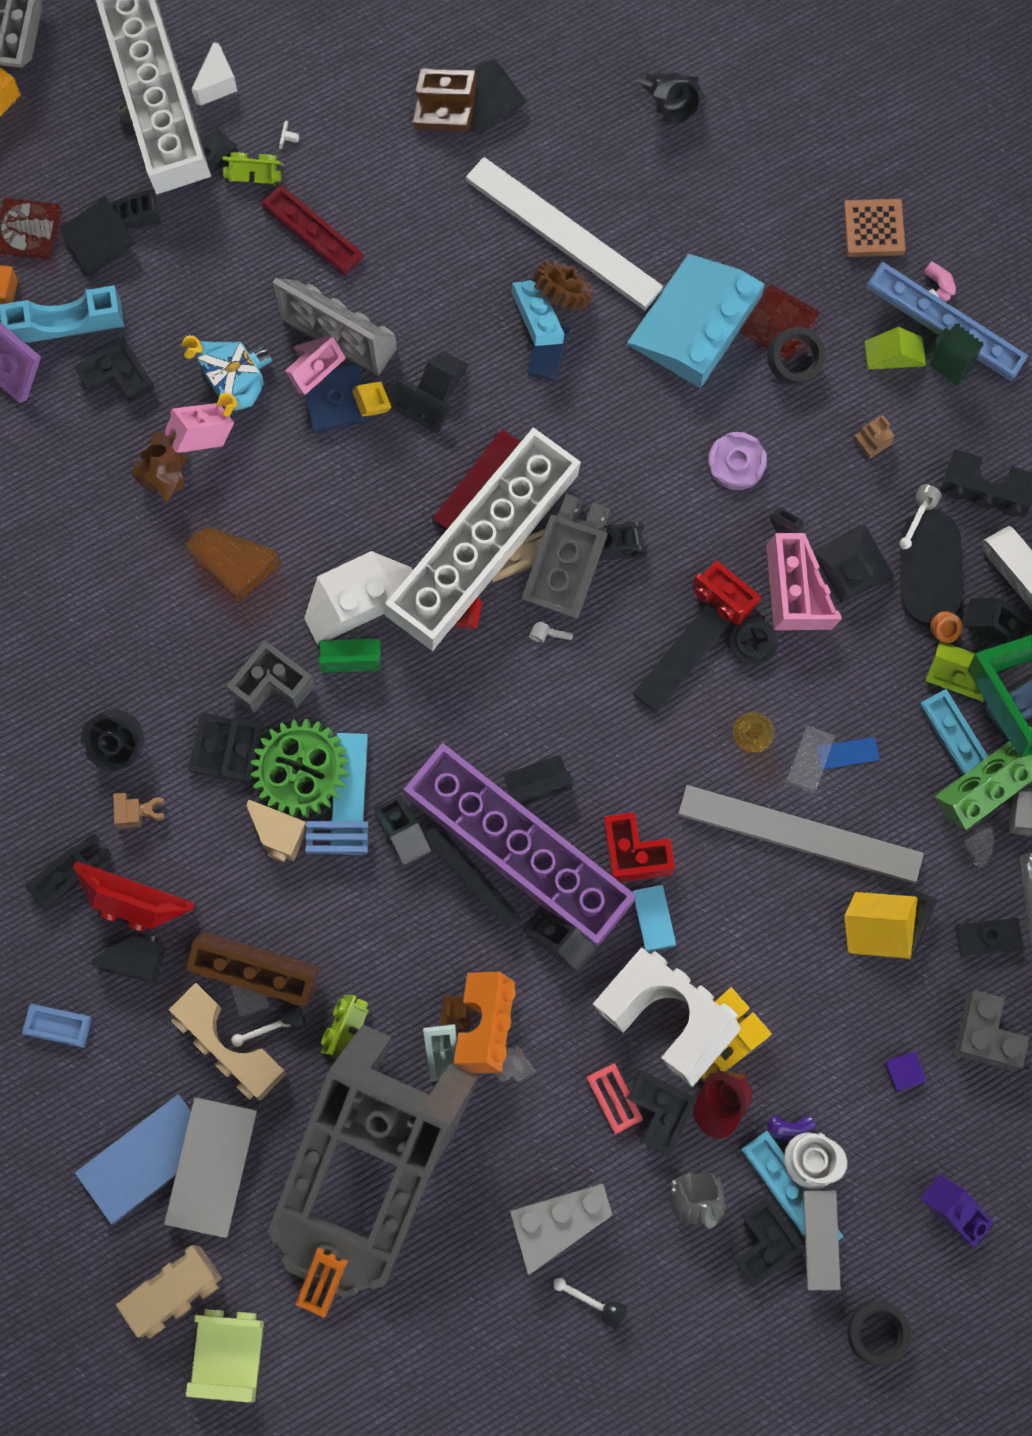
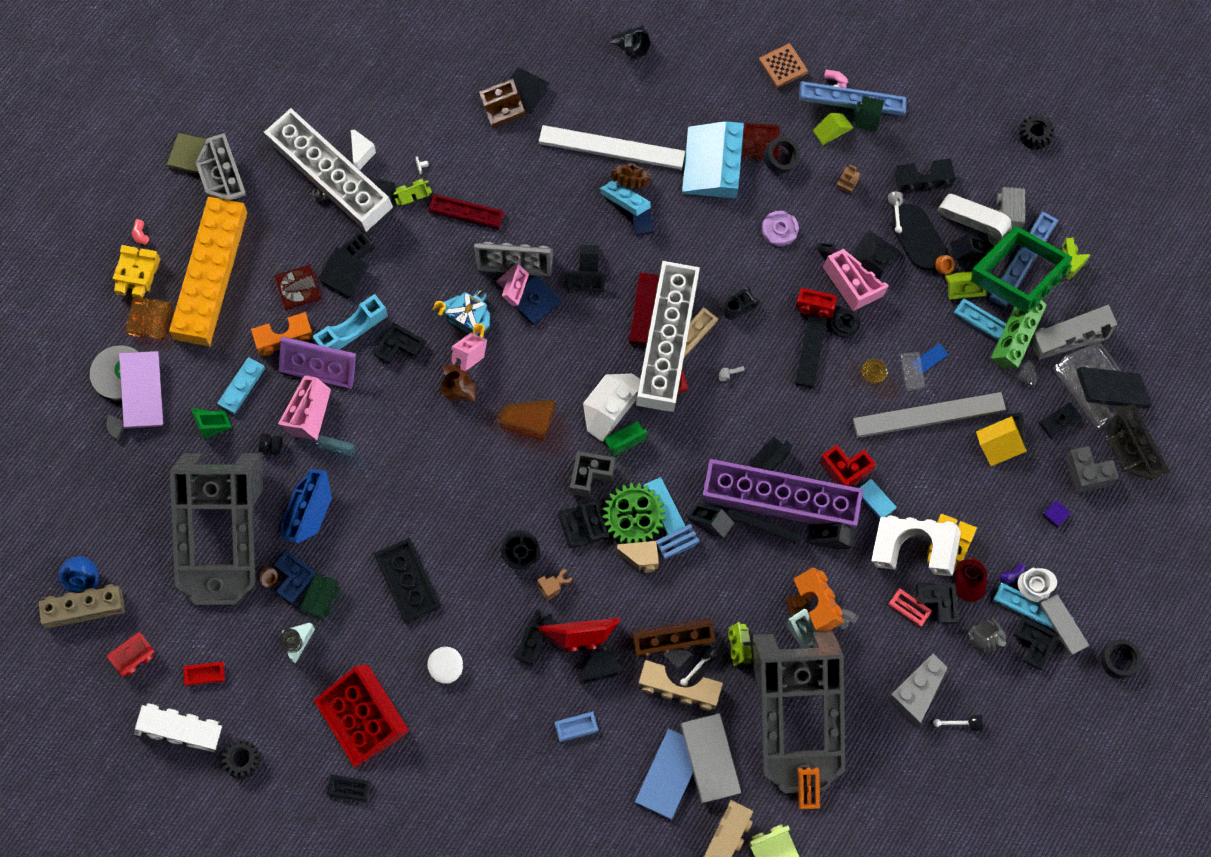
camera: 30 degrees left, 5 degrees down
yellow tile [352,382,392,417] -> none
dark grey tile [522,494,610,619] -> none
dark purple slope [920,1174,993,1247] -> none

